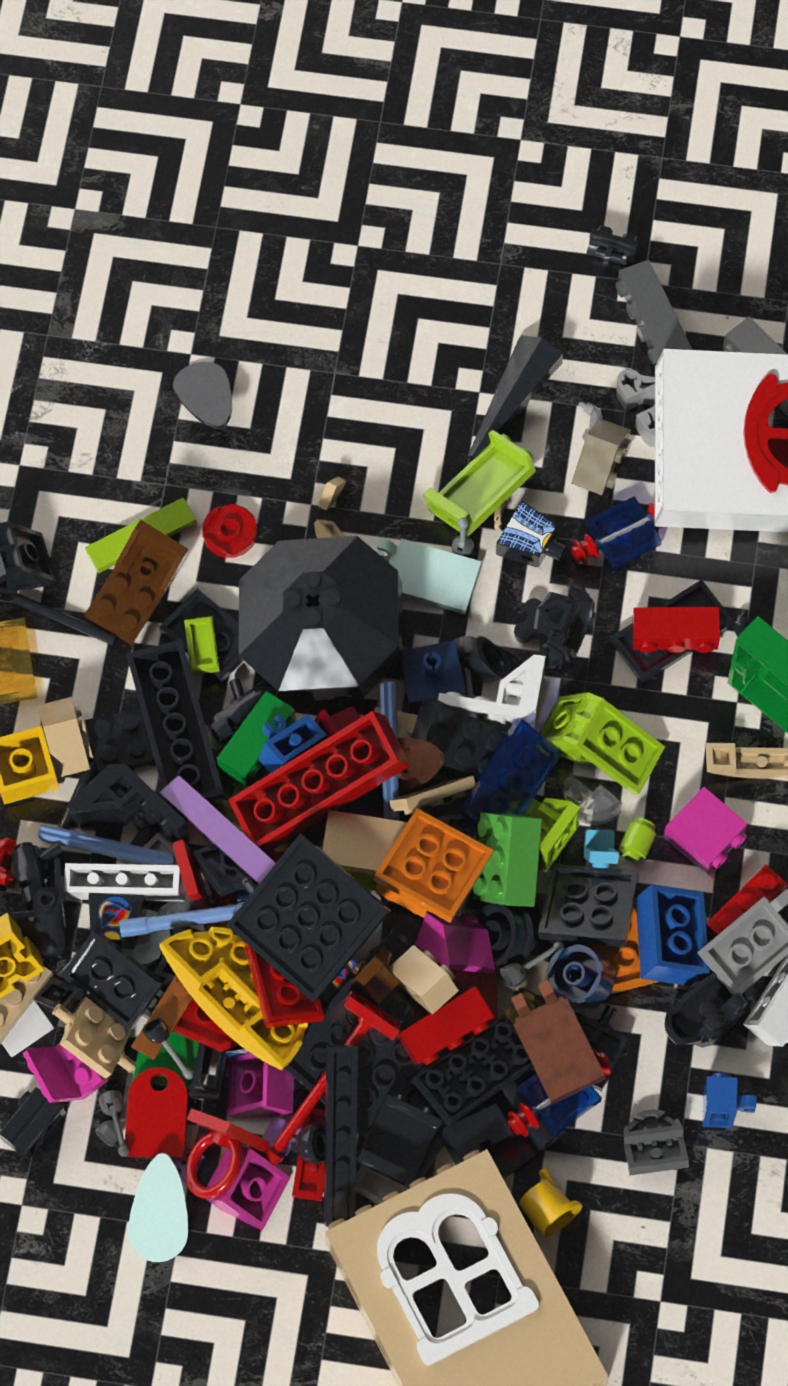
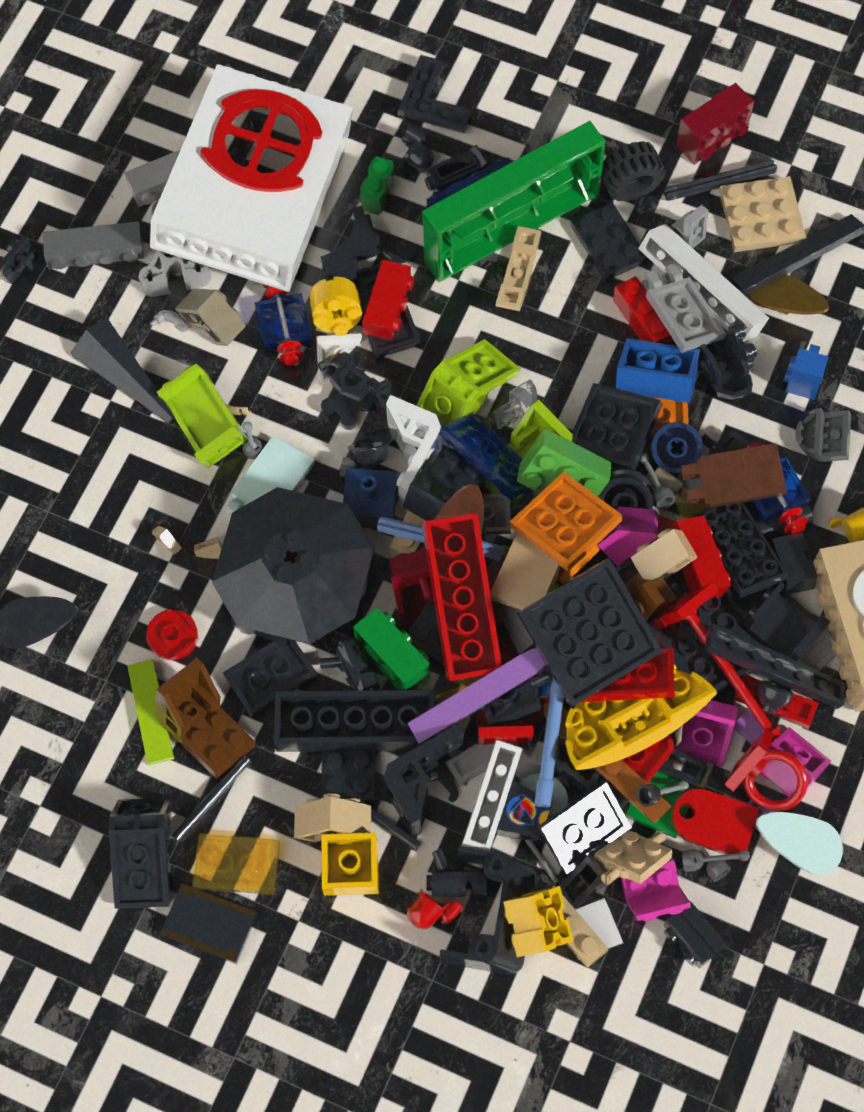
camera: 75 degrees left, 0 degrees up
medium blue axle [38,824,176,865] -> none
lime tile [184,616,220,675] -> none
blue brick [258,714,327,774] -> none
tan plate [389,776,476,815] -> none
torso [496,500,567,567] -> none
medium azure bracket [583,829,619,868] -> none
lime brick [619,817,656,863] -> none
dark pink piece [664,787,747,874] -> none
none -> yellow brick [310,277,362,336]
none -> white tile [316,333,362,380]
none -> black arch [320,205,380,283]

